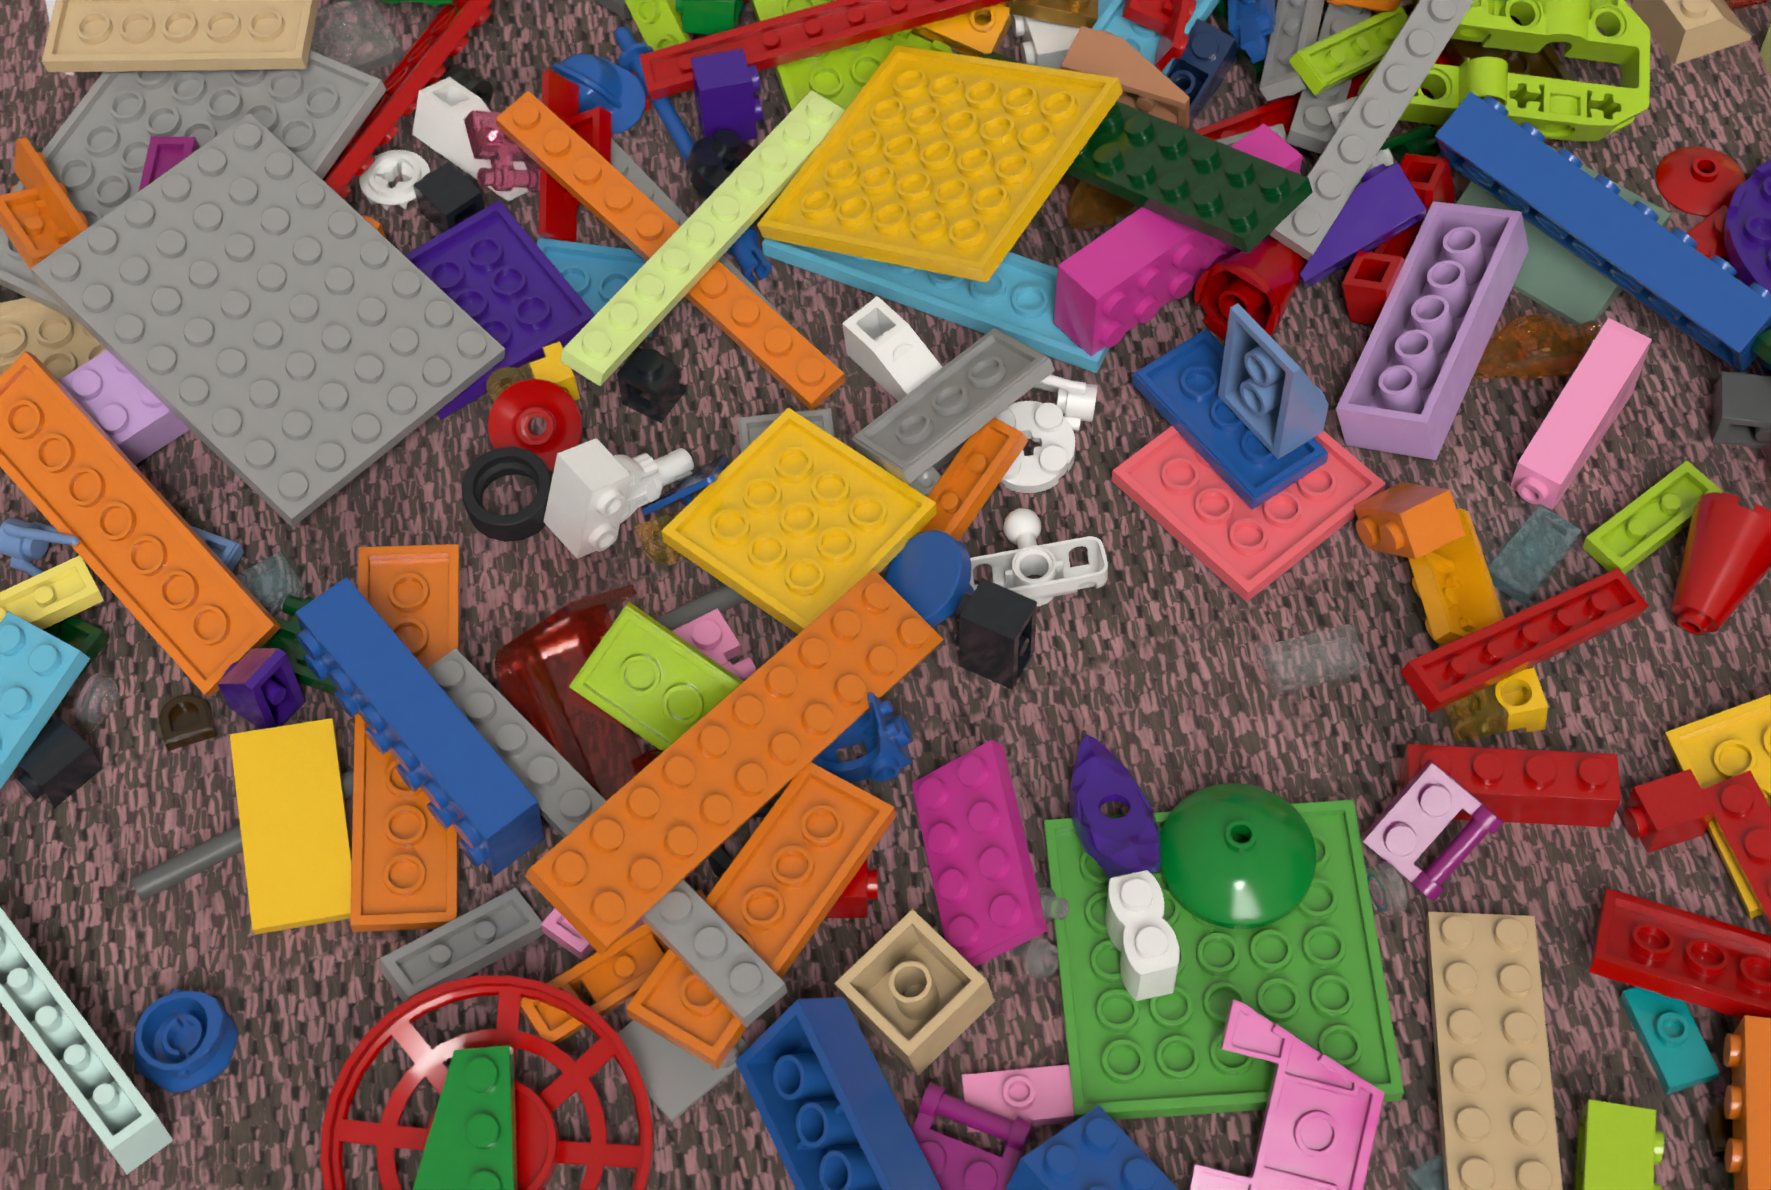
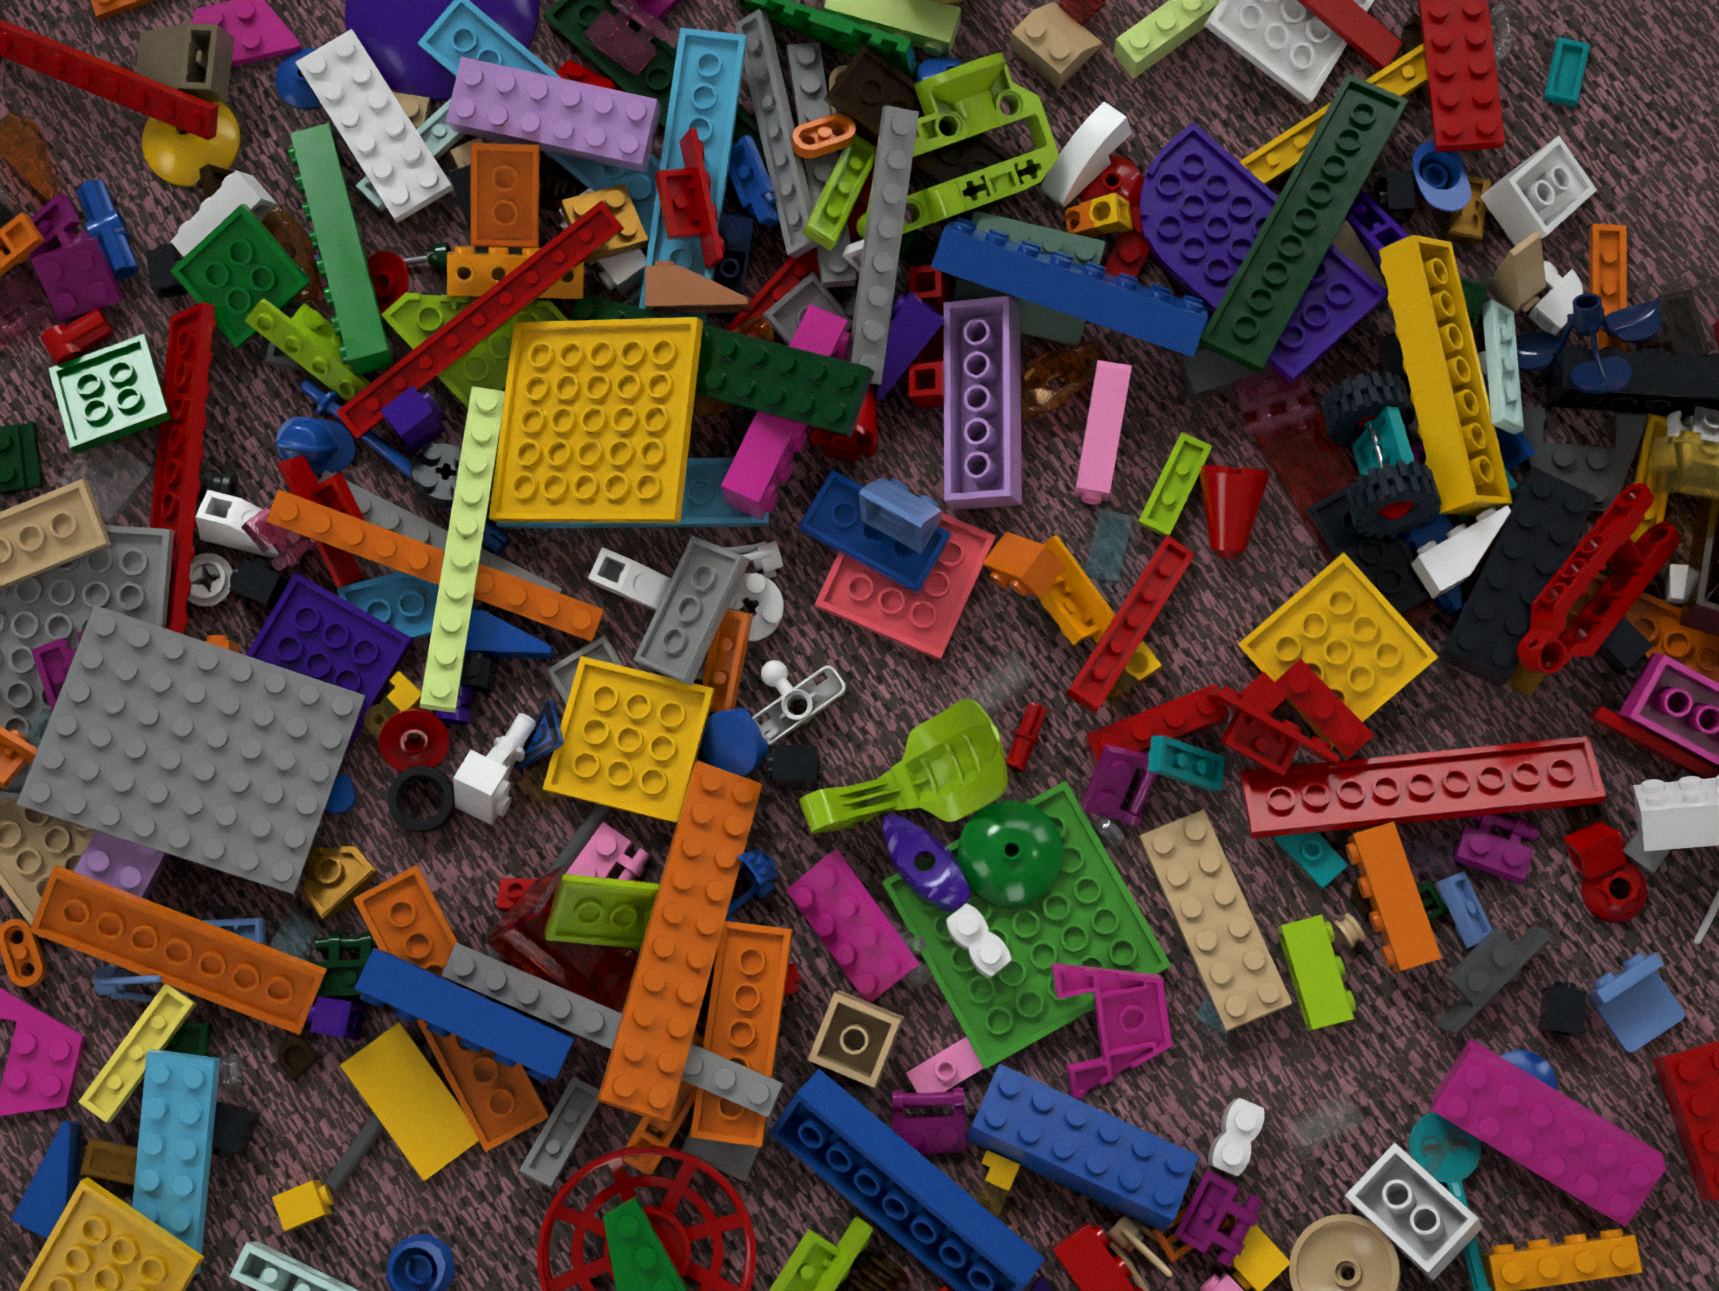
camera: 20 degrees left, 20 degrees up
none -> yellow brick [272,1180,334,1231]
none -> pearl gold plate [302,846,380,921]
none -> blue tile [325,773,357,815]
none -> dark purple wheel [436,685,475,725]
none -> blue slope [465,605,556,659]
none -> lime piece [799,699,1008,834]
none -> red axle [1005,702,1047,772]
none -> white slope [1040,102,1132,207]
none -> yellow leg [1065,193,1133,238]
none -> teal plate [1148,735,1225,791]
none -> red bracket [1206,686,1340,776]
none -> tan bush [1332,913,1366,949]

